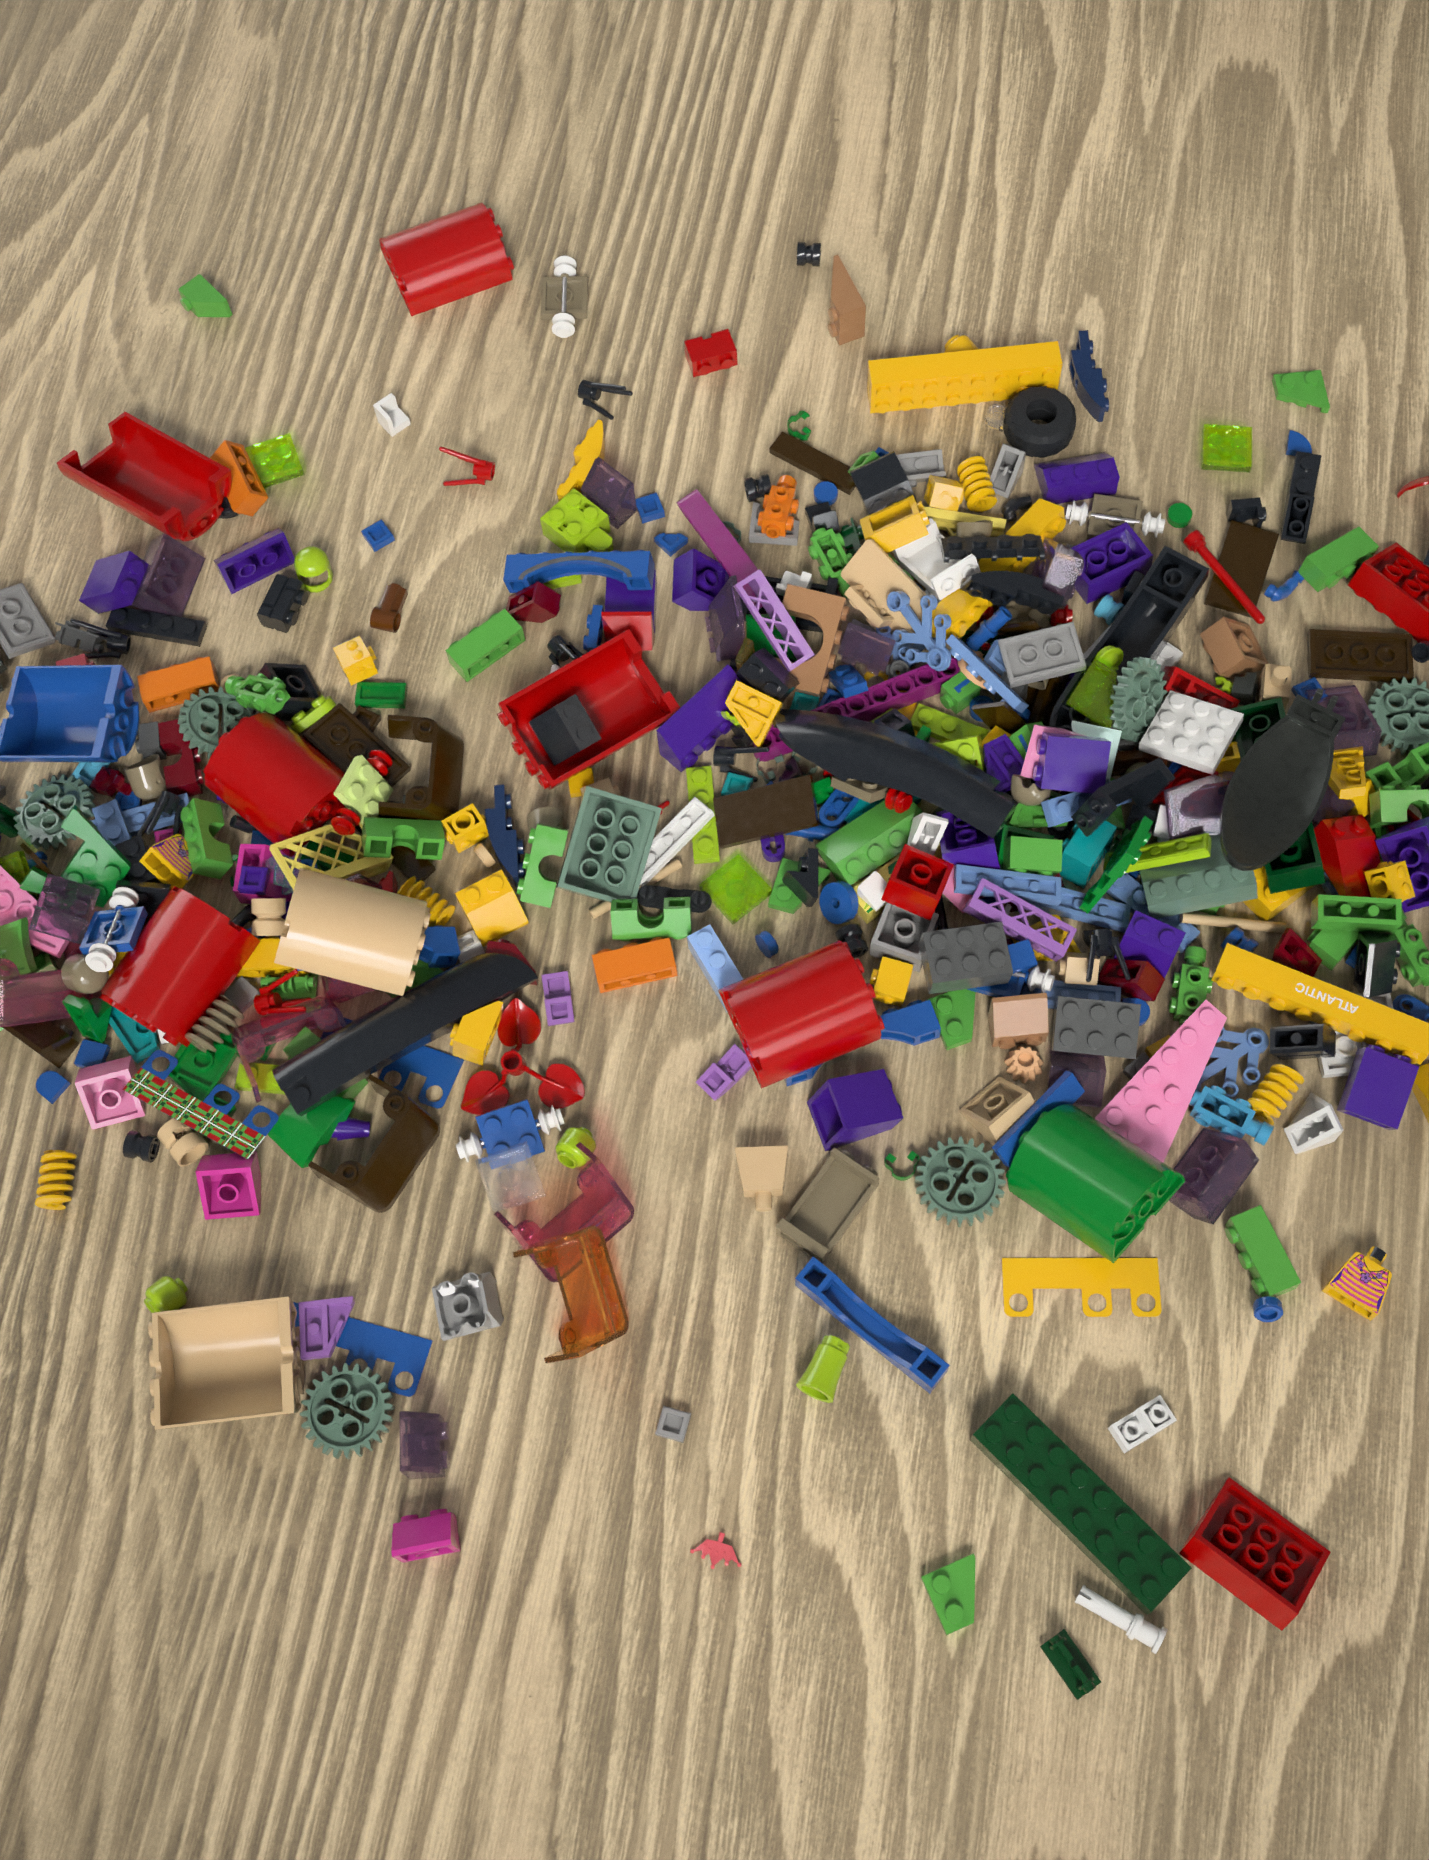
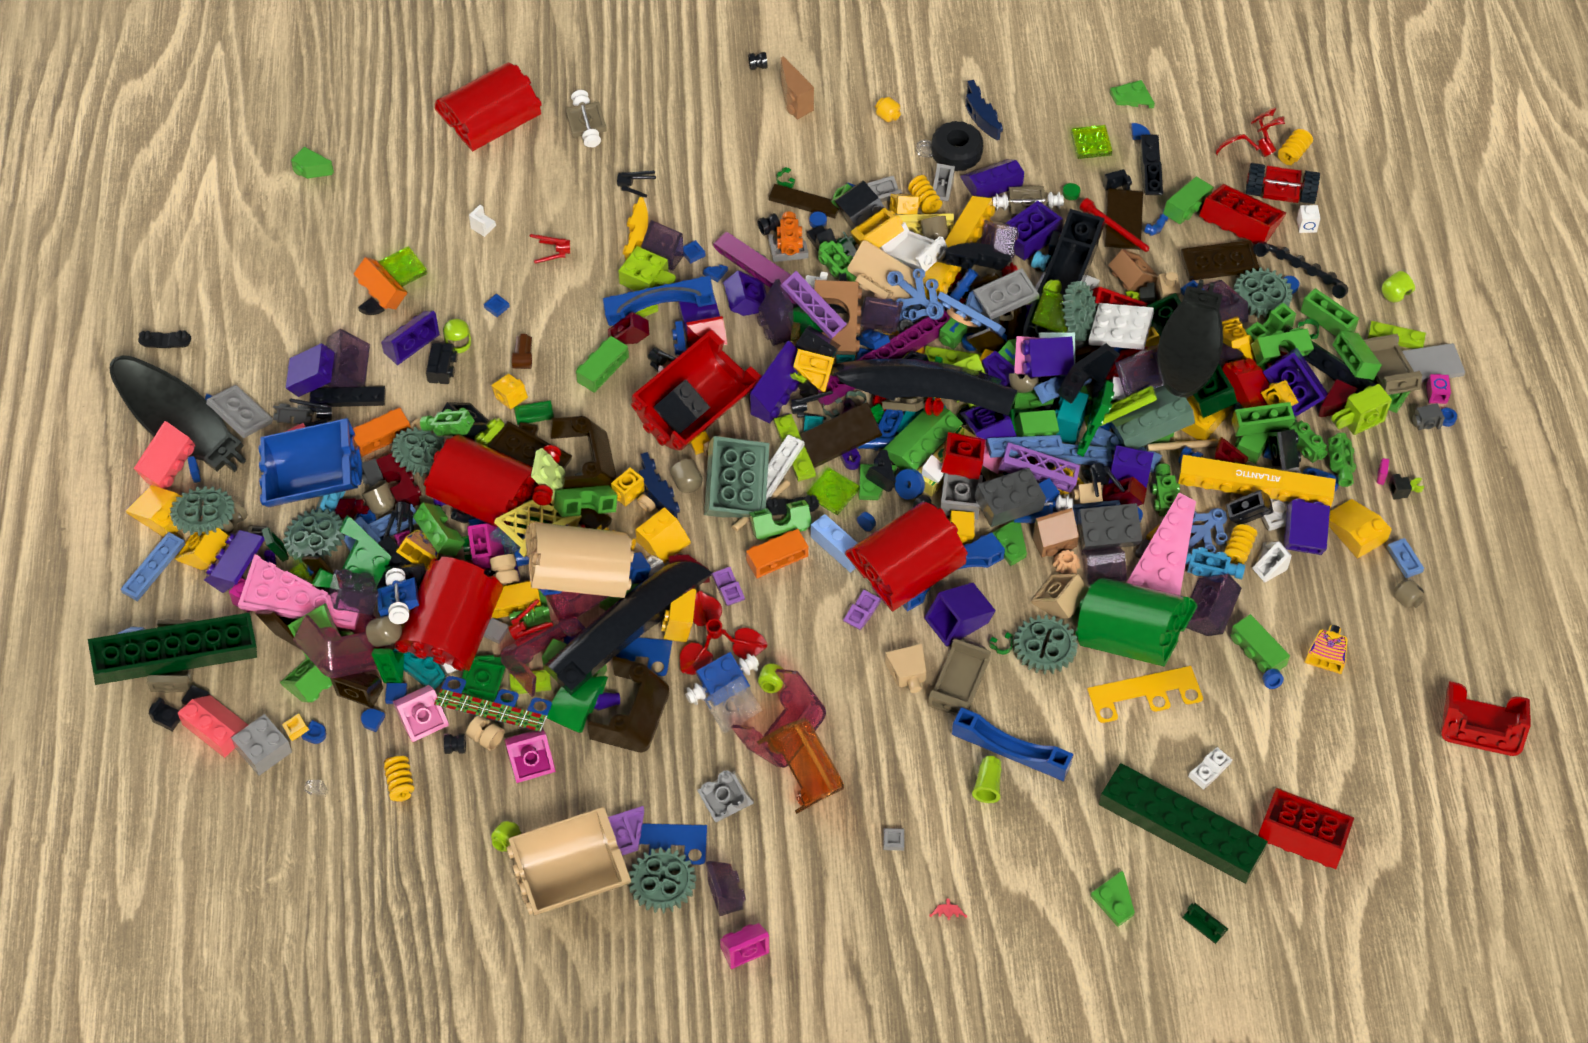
camera: 20 degrees left, 10 degrees down
red cylinder [57,412,232,541] -> none
dark tan piece [185,994,245,1053] -> none
dark purple tile [237,866,270,895] -> none
bright green arch [517,823,569,908] -> none
red brick [684,329,738,377] -> none
yellow brick [867,341,1062,414] -> none
white slope [907,813,948,856] -> none
black hinge [941,534,1045,563] -> none
blue tile [992,1070,1085,1168] -> none
black arm [1002,496,1032,522] -> none
white pin [1075,1585,1168,1654] -> none

